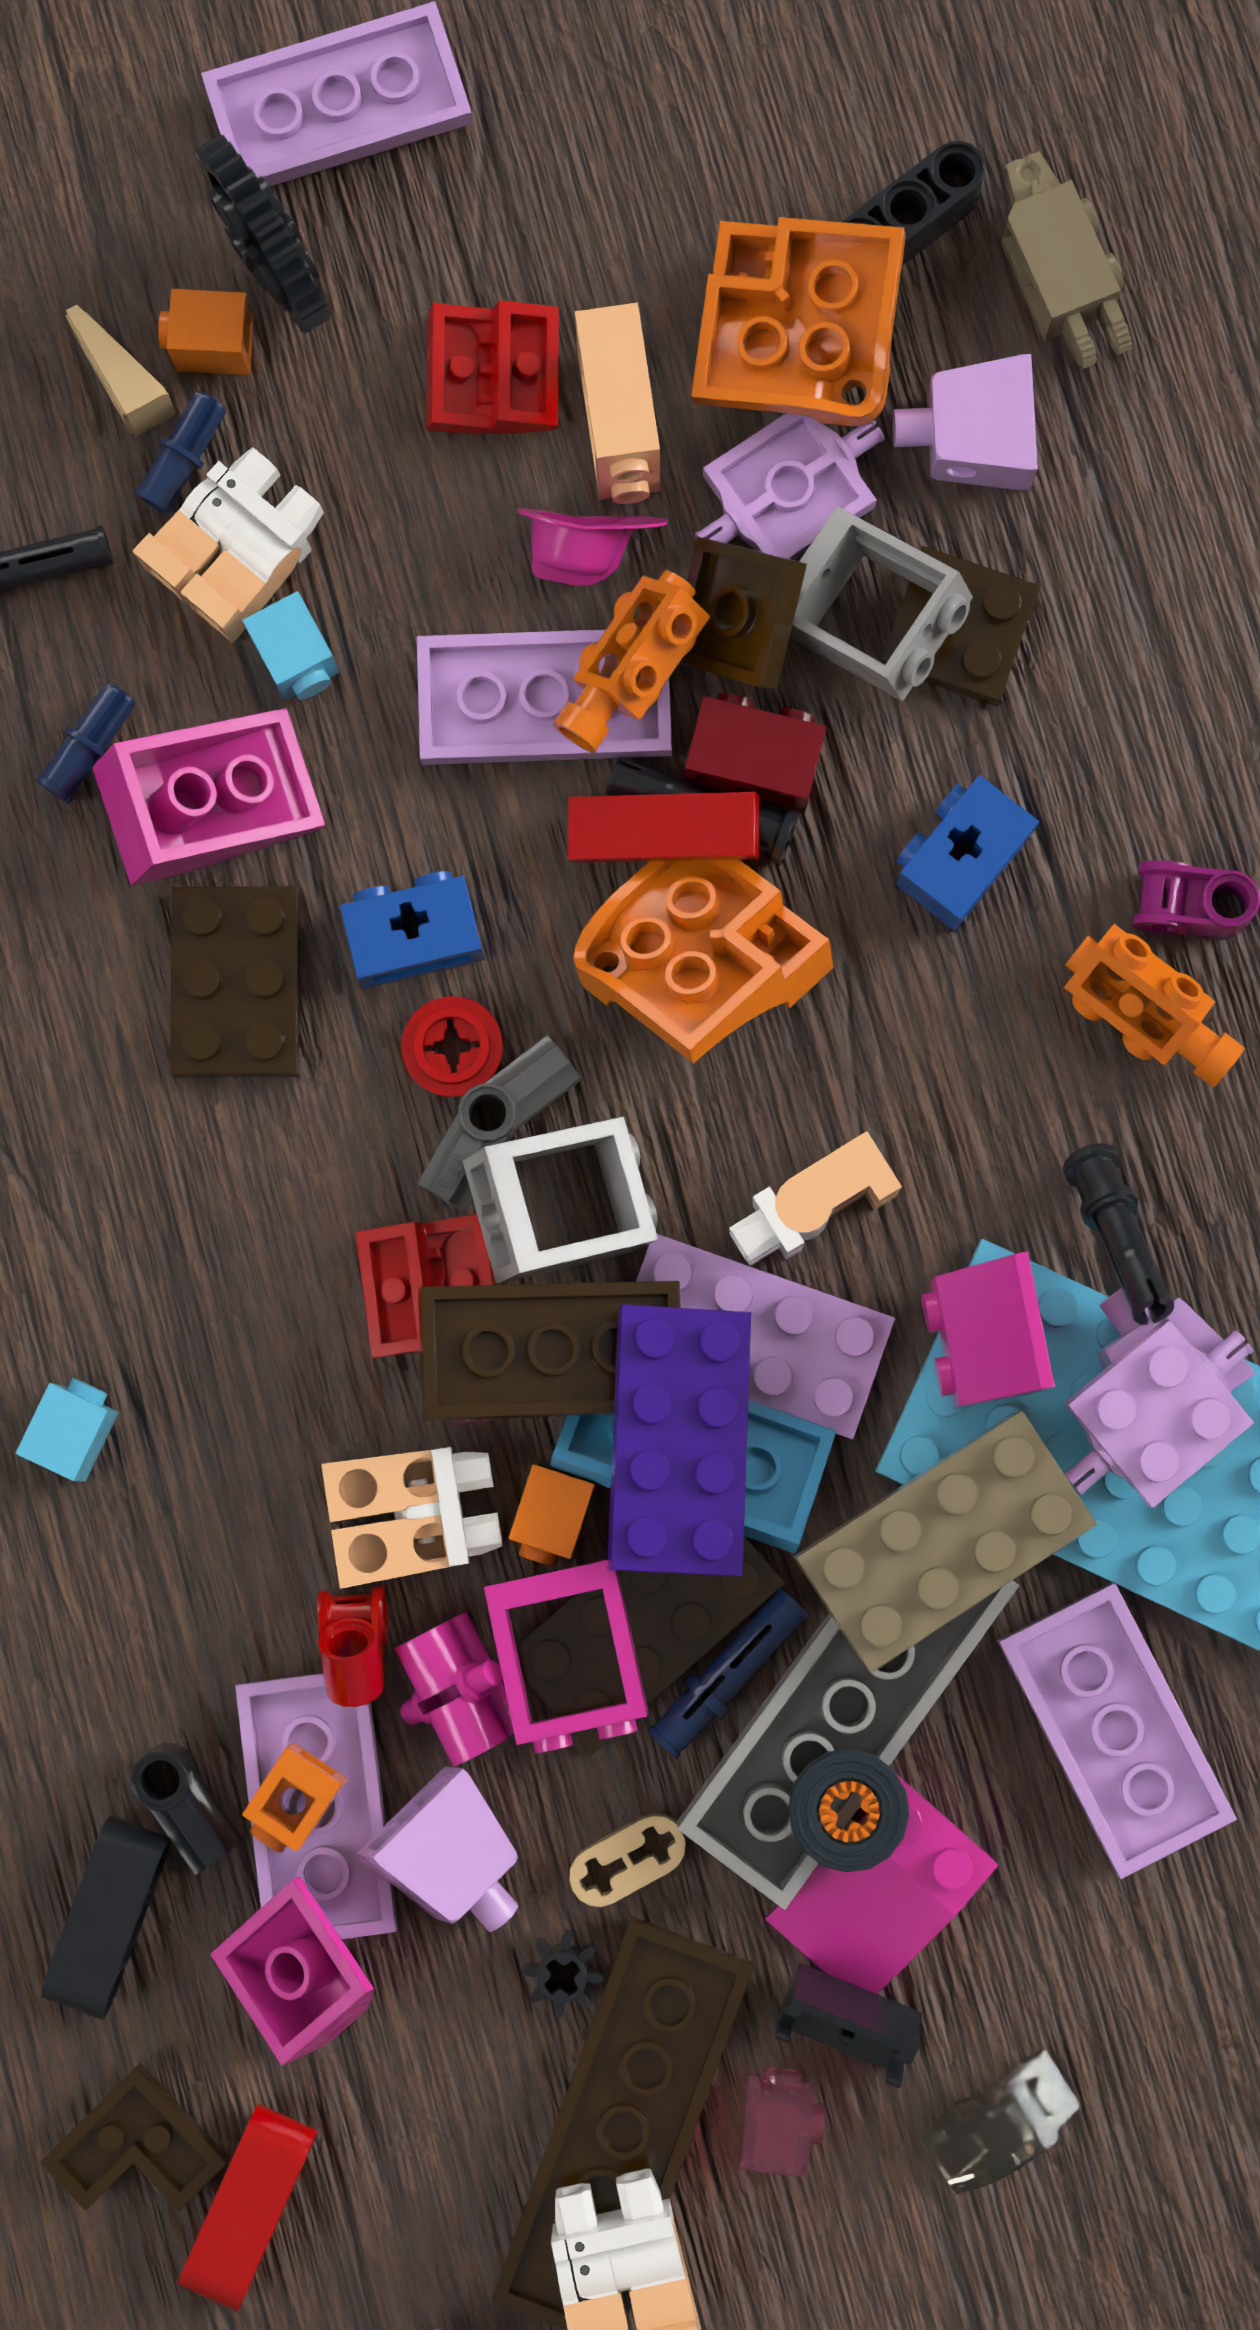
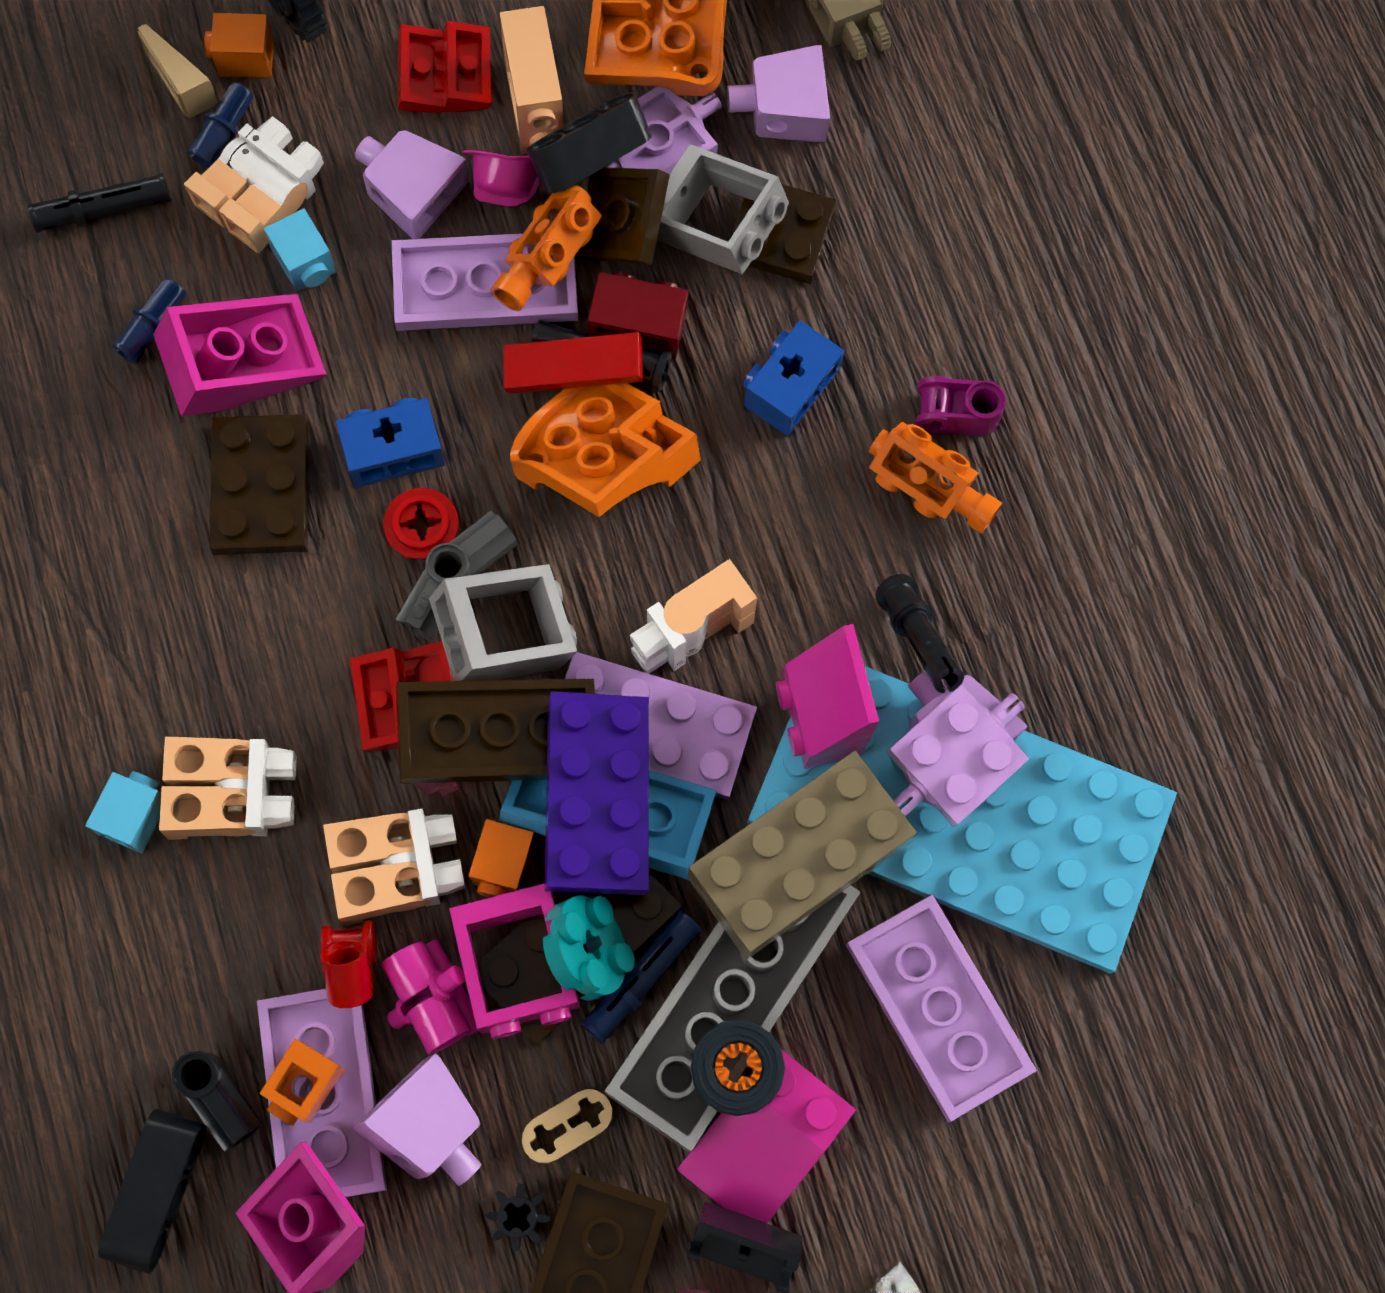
camera: 15 degrees left, 10 degrees down
none -> light nougat hips [159,737,297,840]
none -> lavender torso [355,130,469,239]
none -> black beam [527,92,652,194]
none -> teal plate [543,895,635,1001]

